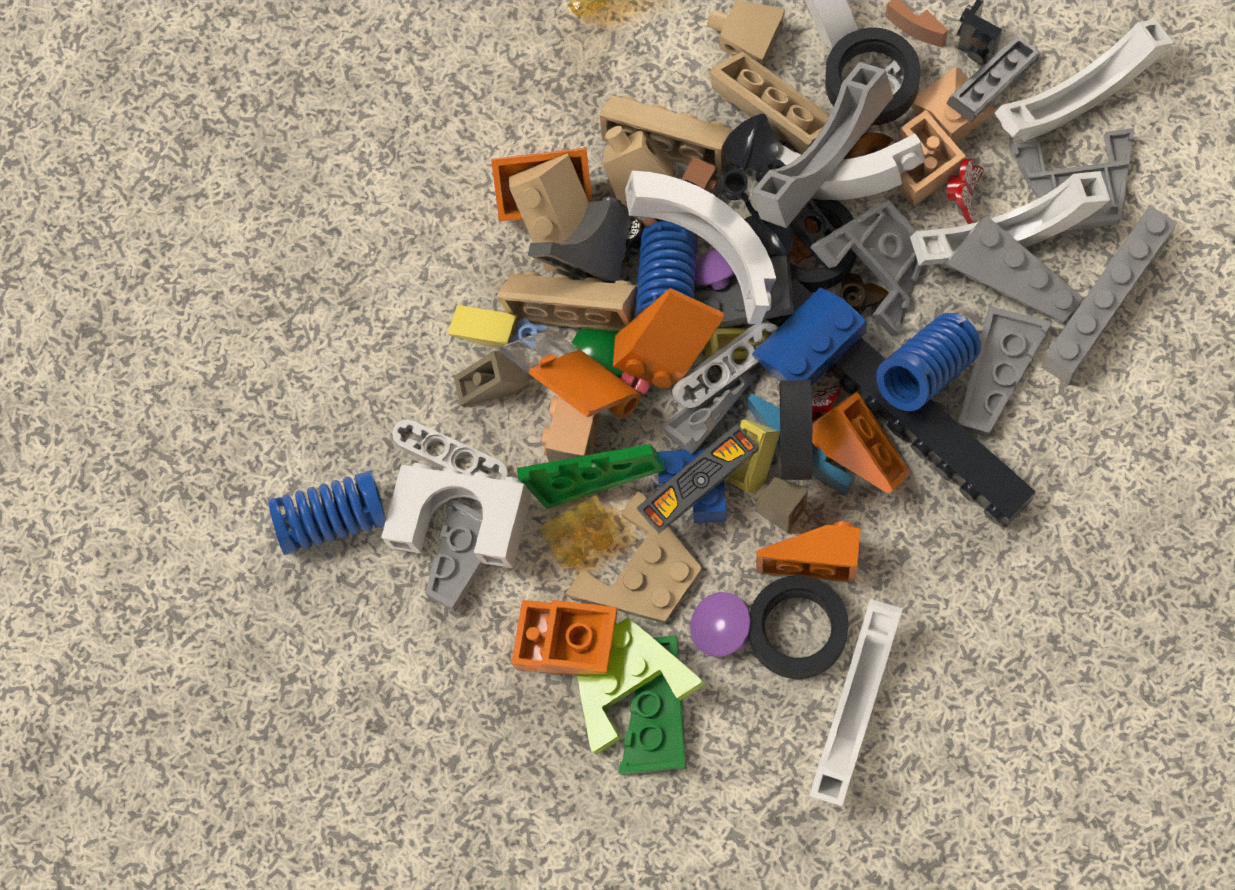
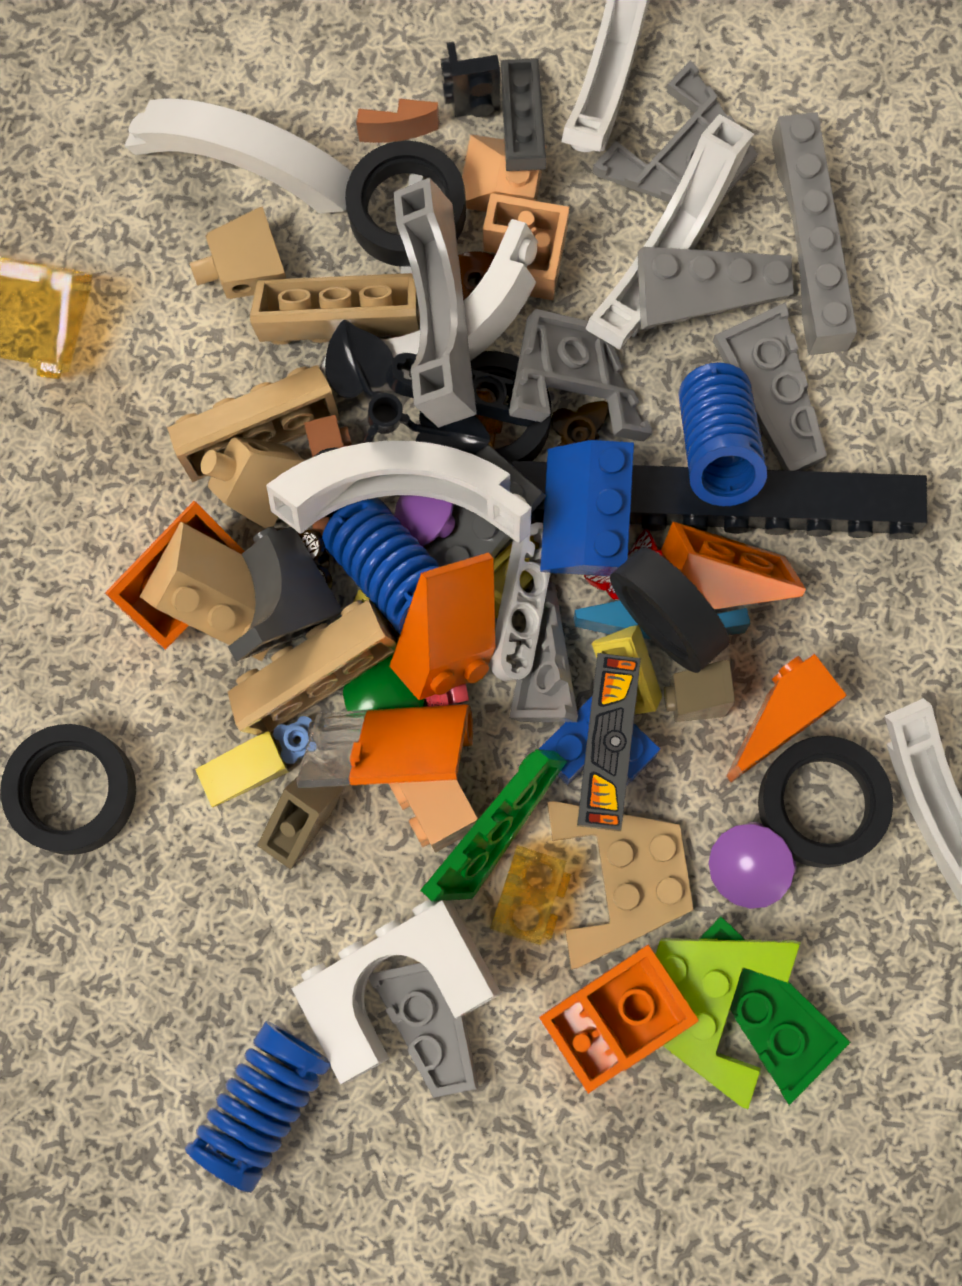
camera: 45 degrees left, 5 degrees up
white beam [392,420,509,480] -> none
red animal [947,159,984,224] -> none
none -> black tyre [0,724,136,855]

